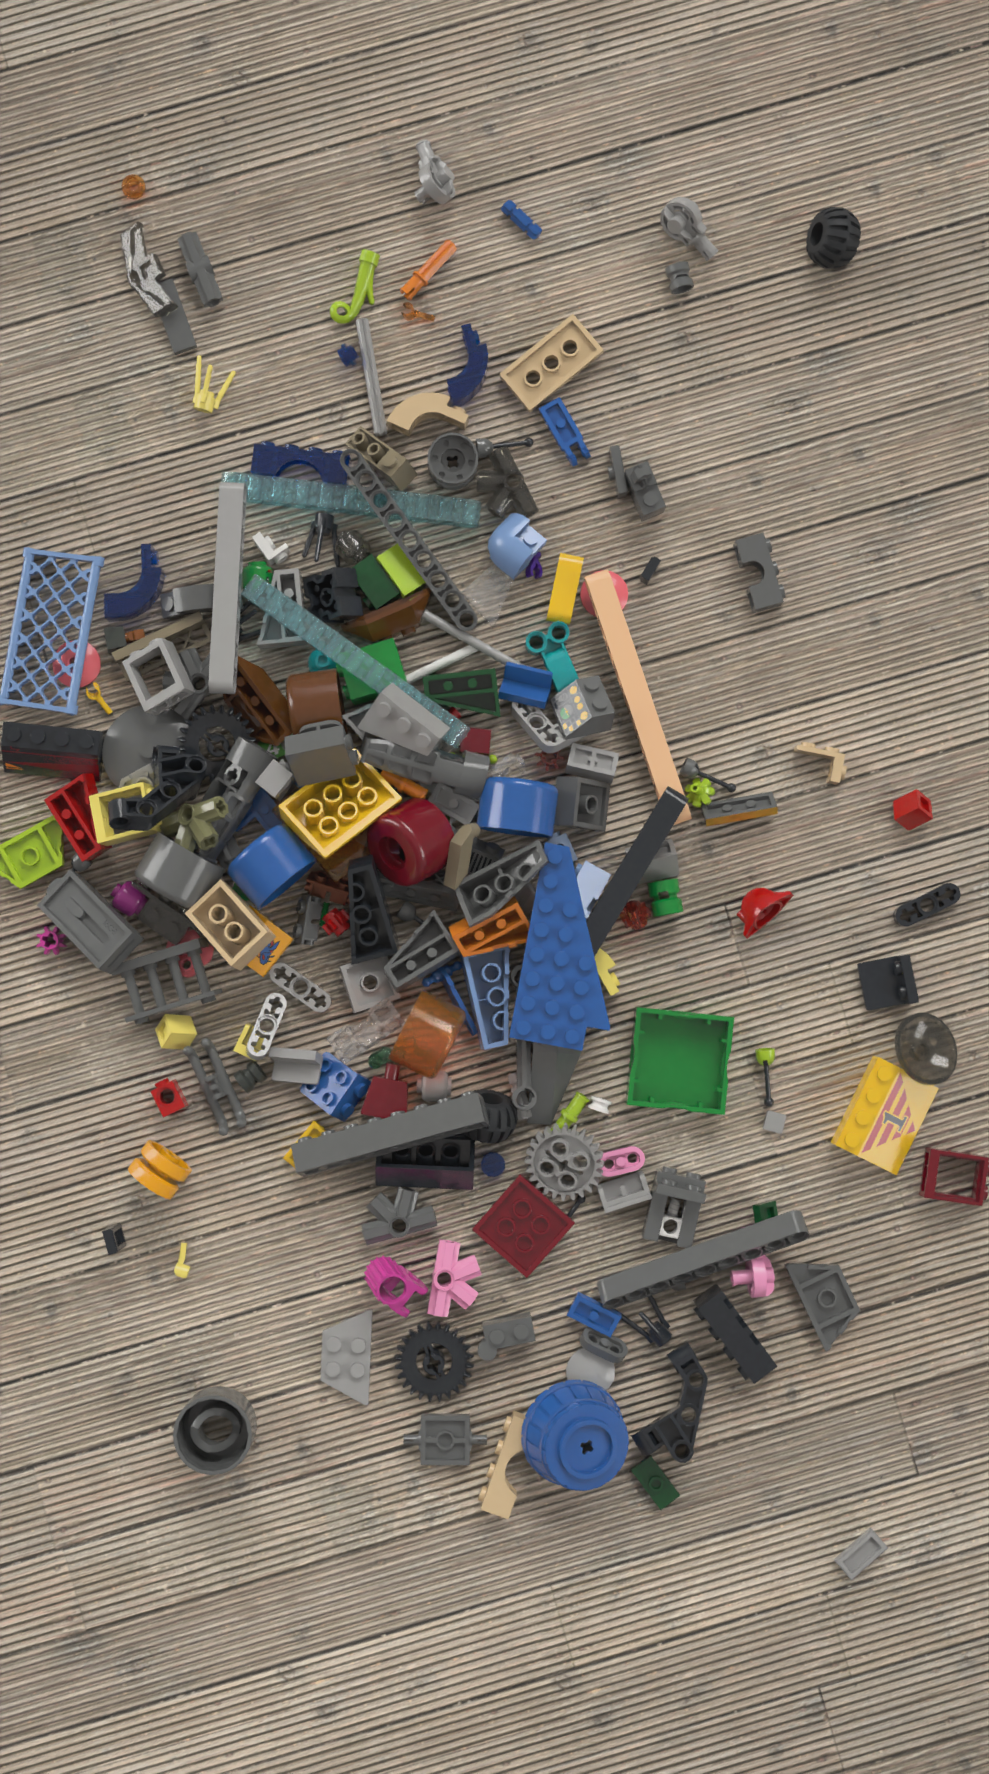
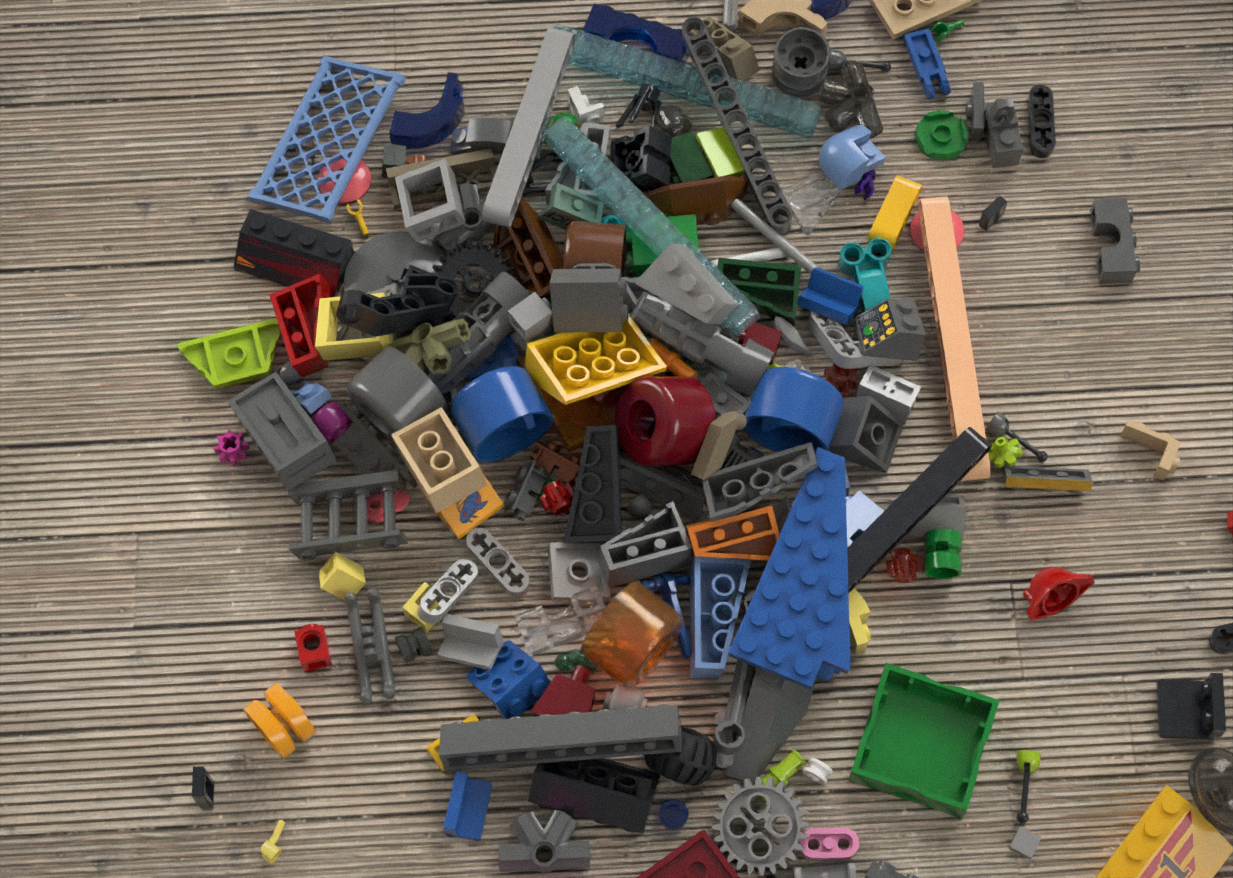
camera: 15 degrees right, 20 degrees down
none -> medium blue plate [291,380,332,414]
none -> blue panel [443,770,492,841]
none -> sand green panel [537,183,604,230]
none -> light grey bar [769,316,812,356]
none -> green tile [915,110,969,161]
none -> green hand [930,19,964,43]
none -> black beam [1027,84,1056,158]

